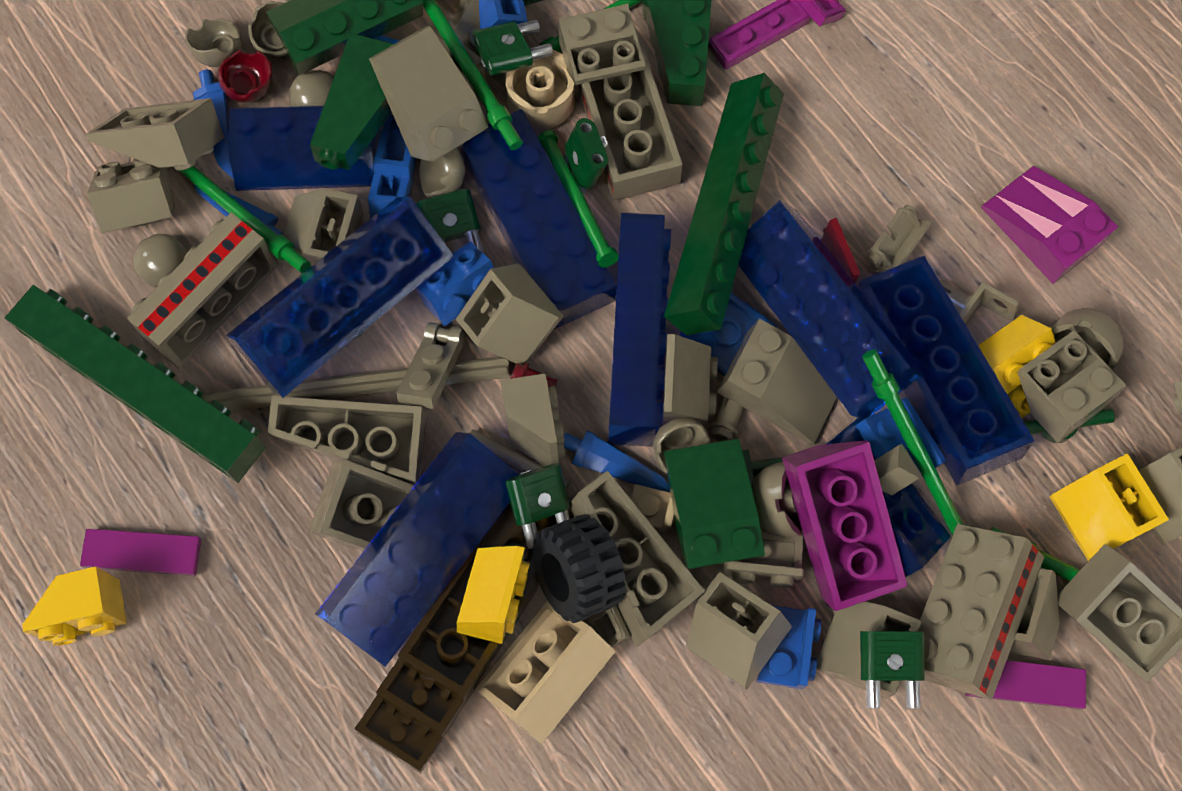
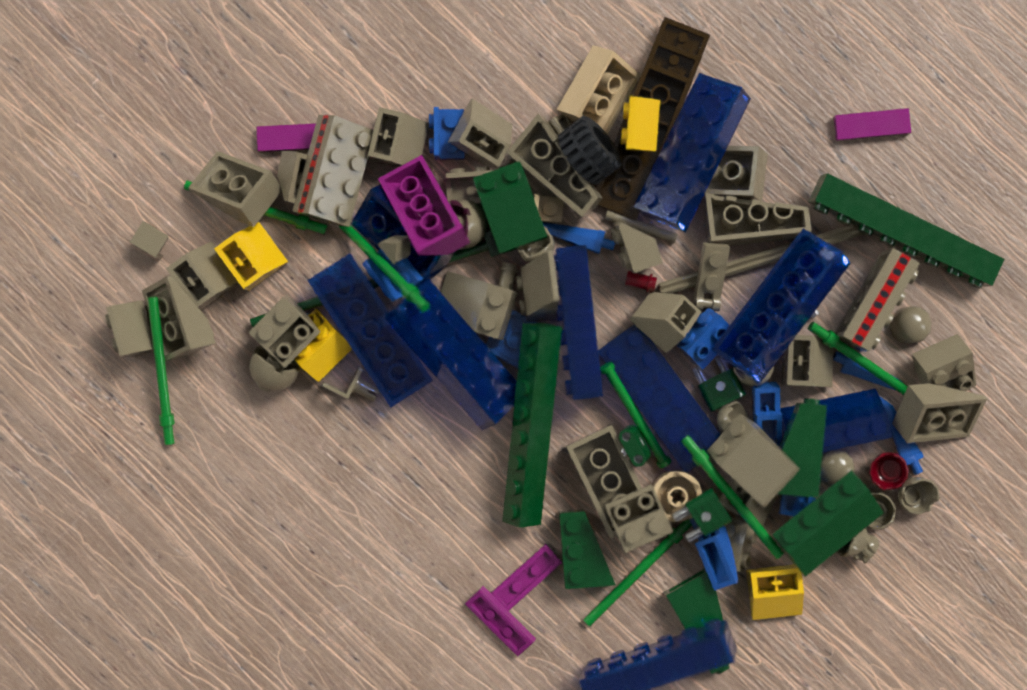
camera: 170 degrees right, 15 degrees up
yellow slope [22,566,127,646] -> none
dark green piece [505,463,571,549] -> none
dark red piece [819,218,860,298] -> none
dark green piece [860,631,925,709] -> none
dark tan hinge [867,205,932,277] -> none
magenta slope [981,166,1118,284] -> none

